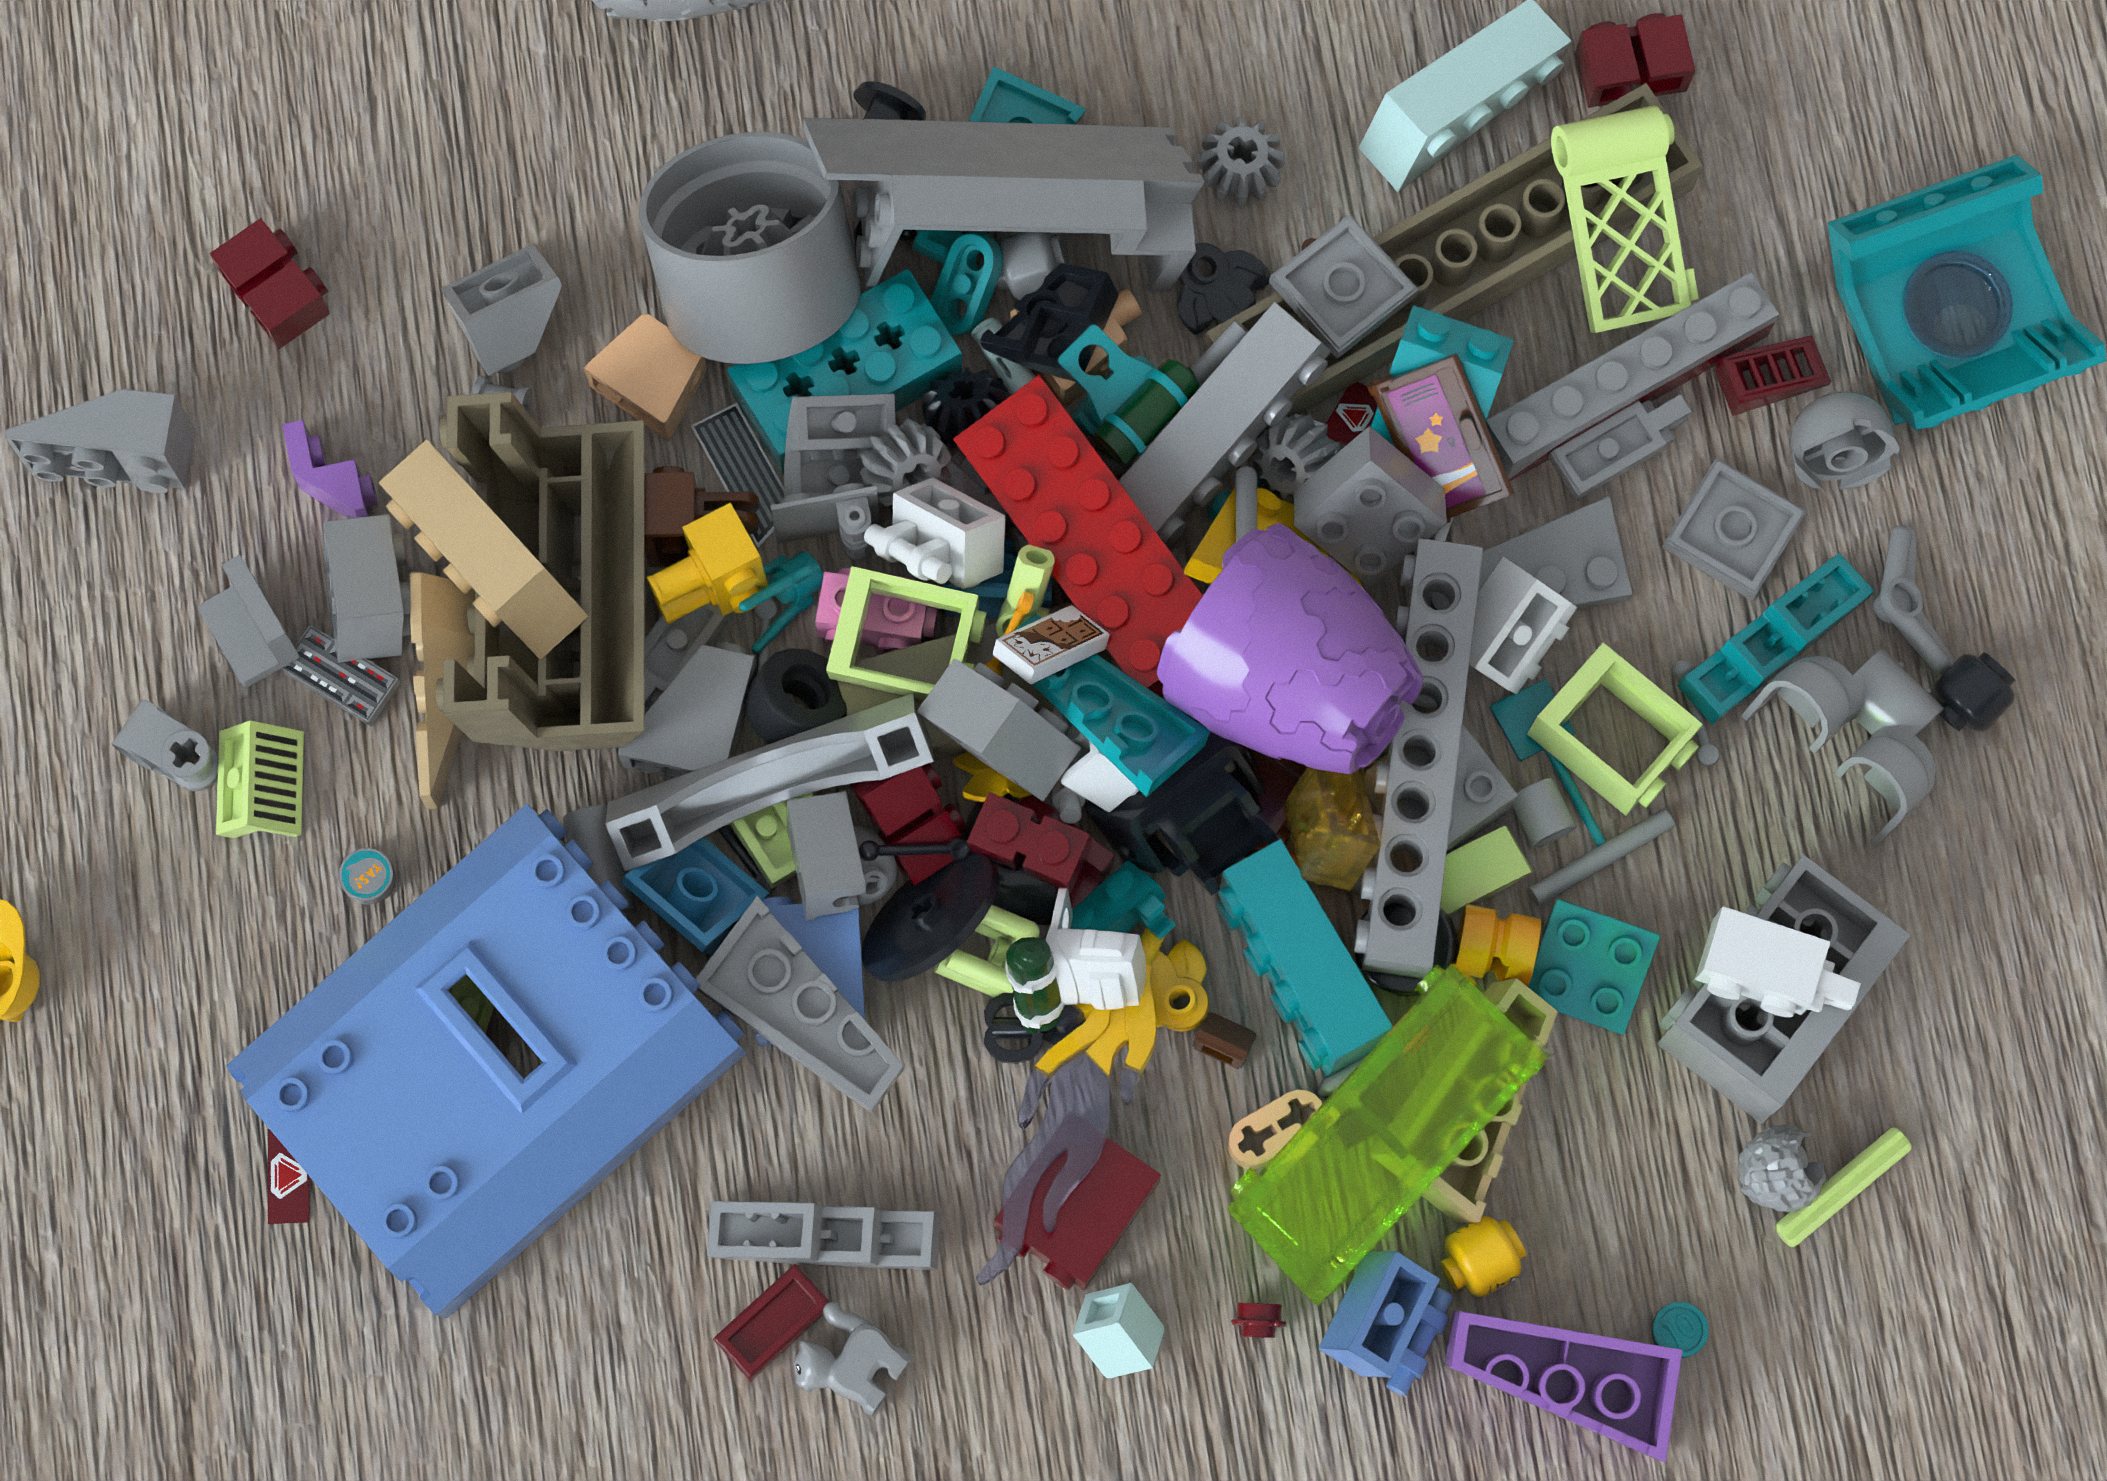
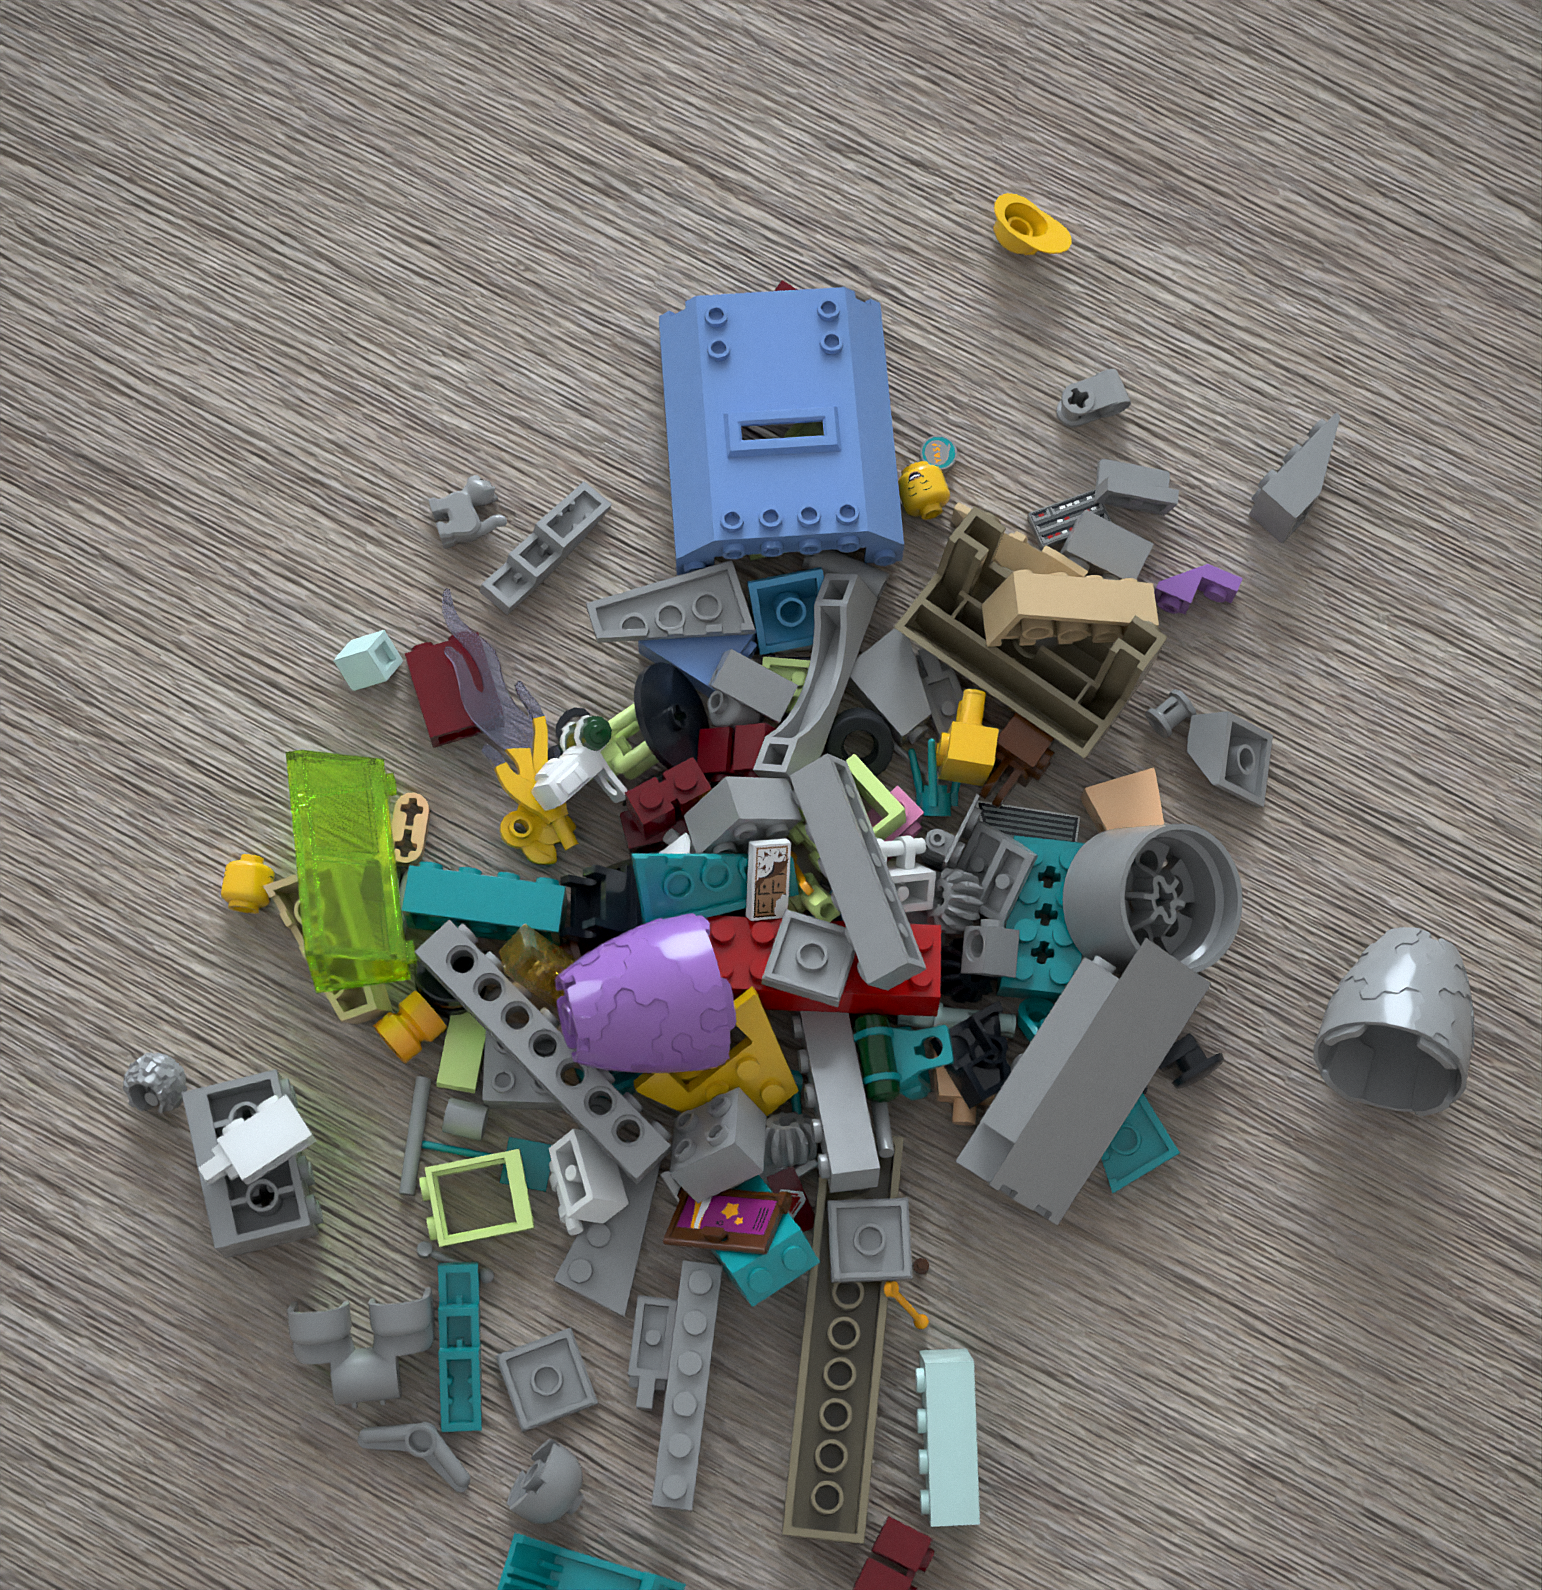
camera: 125 degrees right, 0 degrees up
dark red piece [209,218,330,349] -> none
yellowish green panel [216,720,304,838] -> none
dark red tile [713,1264,830,1382] -> none
black hinge [858,836,970,862] -> none
teal plate [1070,861,1176,939] -> none
black plate [1176,243,1271,335] -> none
reddish brown slope [1192,1012,1256,1069] -> none
light grey gear [1197,114,1285,206] -> none
dark red plate [1231,1303,1286,1338] -> none
light grey bar [1236,466,1257,542] -> none
medium blue brick [1318,1251,1453,1396] -> none
medium lavender wedge [1445,1310,1682,1463] -> none
teal hinge [1528,898,1661,1035] -> none
yellowish green piece [1551,105,1699,333] -> none
teal piece [1652,1302,1708,1358] -> none
dark red slope [1714,335,1831,416] -> none
yellowish green axle [1774,1127,1912,1247] -> none
black head [1934,652,2015,732] -> none
none -> light grey tile [761,909,856,1007]
none -> light grey brick [790,753,927,991]
none -> light orange hinge [884,1281,929,1330]
none -> yellow head [898,461,950,520]
none -> light grey brick [961,919,1020,977]

